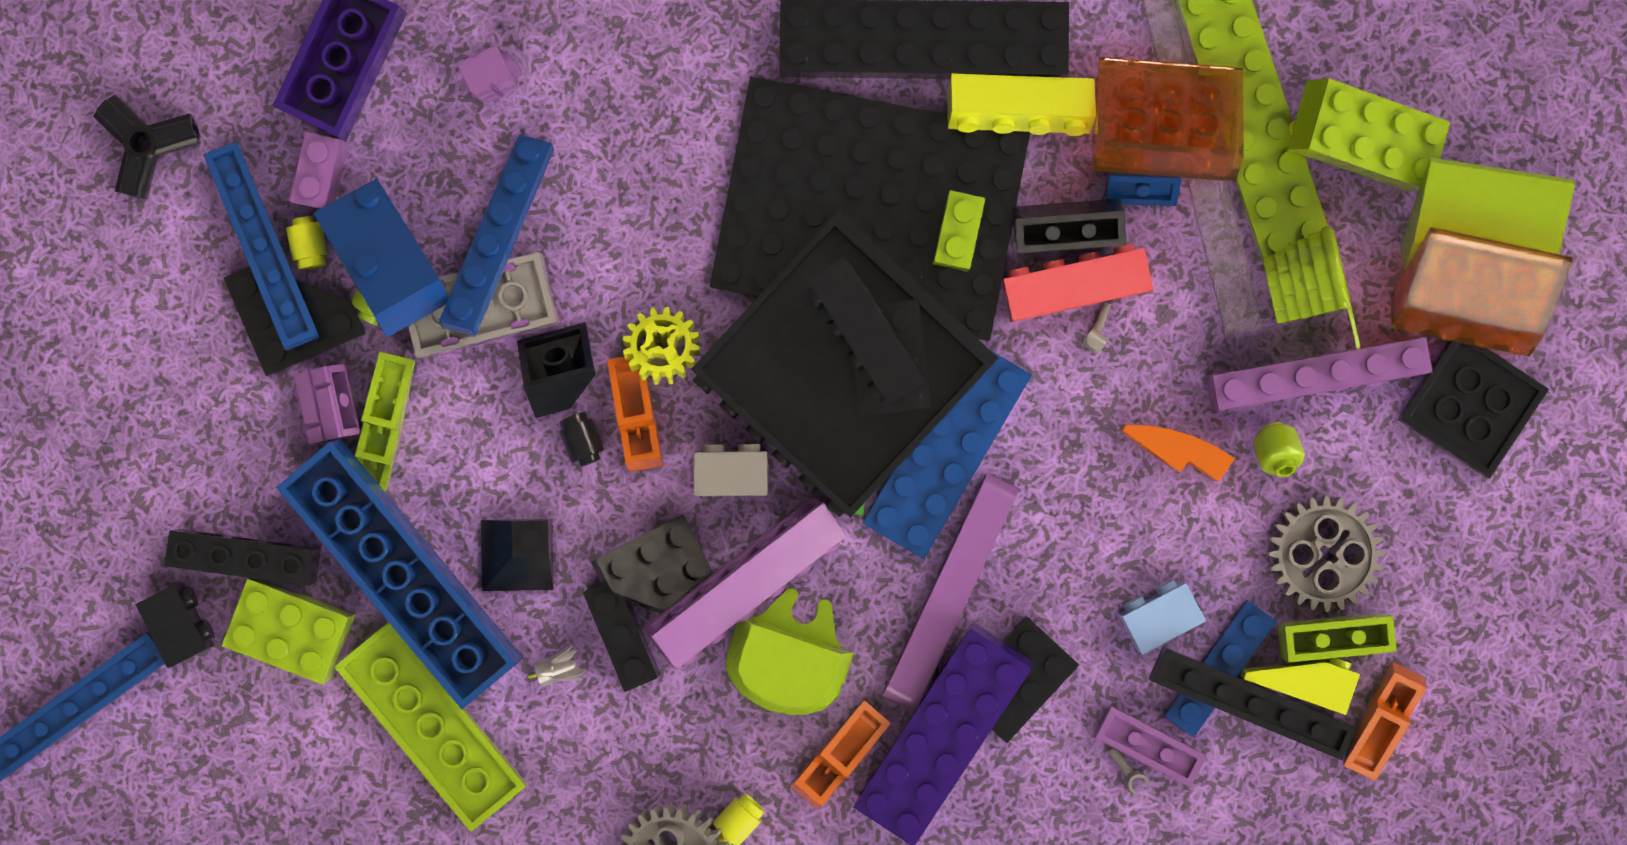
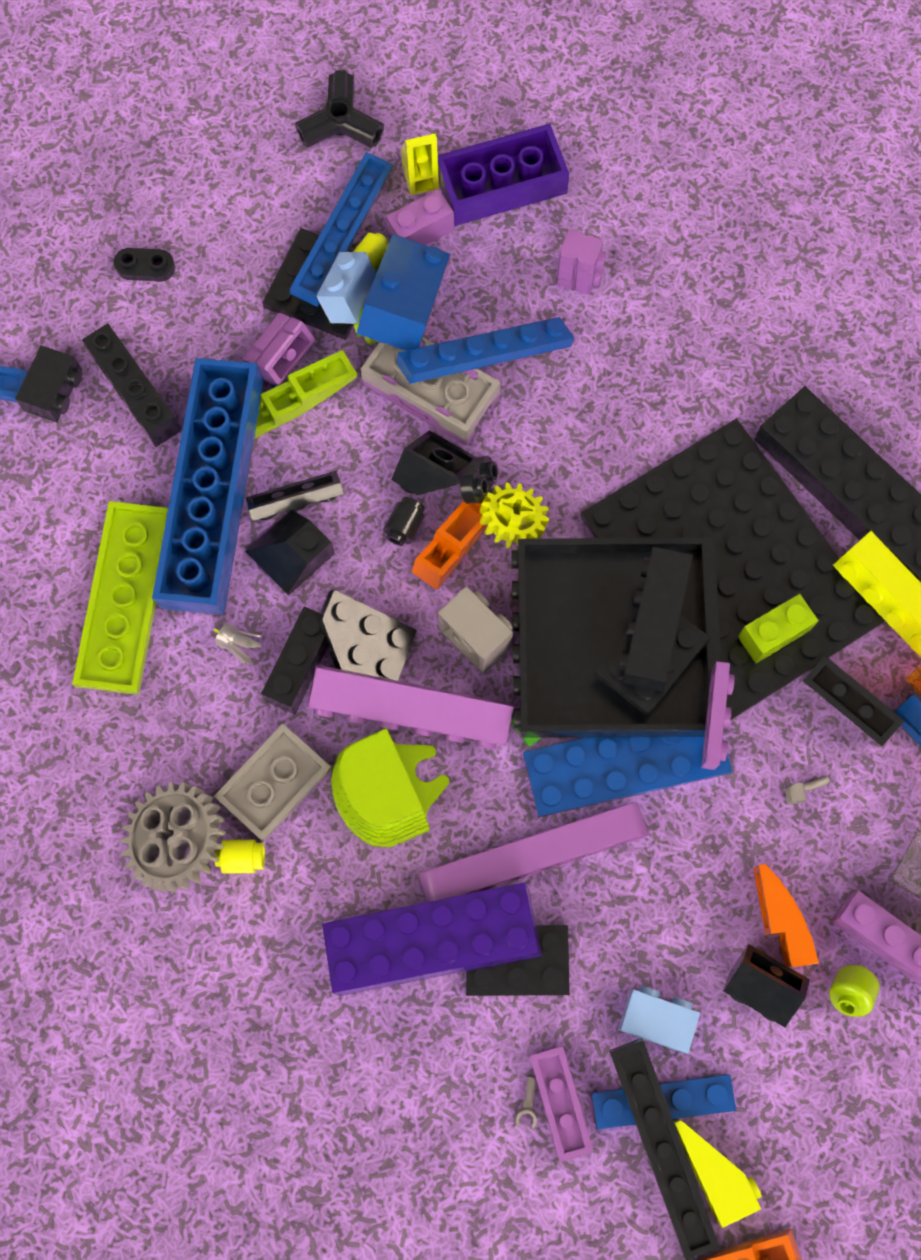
camera: 50 degrees right, 15 degrees down
lime brick [222,578,356,685] -> none
orange slope [789,700,891,809] -> none
coral brick [1001,244,1154,322] -> none
light grey gear [1266,495,1385,612] -> none
lime brick [1277,612,1397,663] -> none
none -> black plate [114,248,176,282]
none -> light grey plate [214,723,332,842]
none -> black plate [246,471,344,521]
none -> light blue brick [316,252,376,324]
none -> neon yellow slope [401,133,439,196]
none -> black plate [460,456,498,504]
none -> medium lavender plate [701,662,735,770]
none -> black brick [723,944,810,1027]

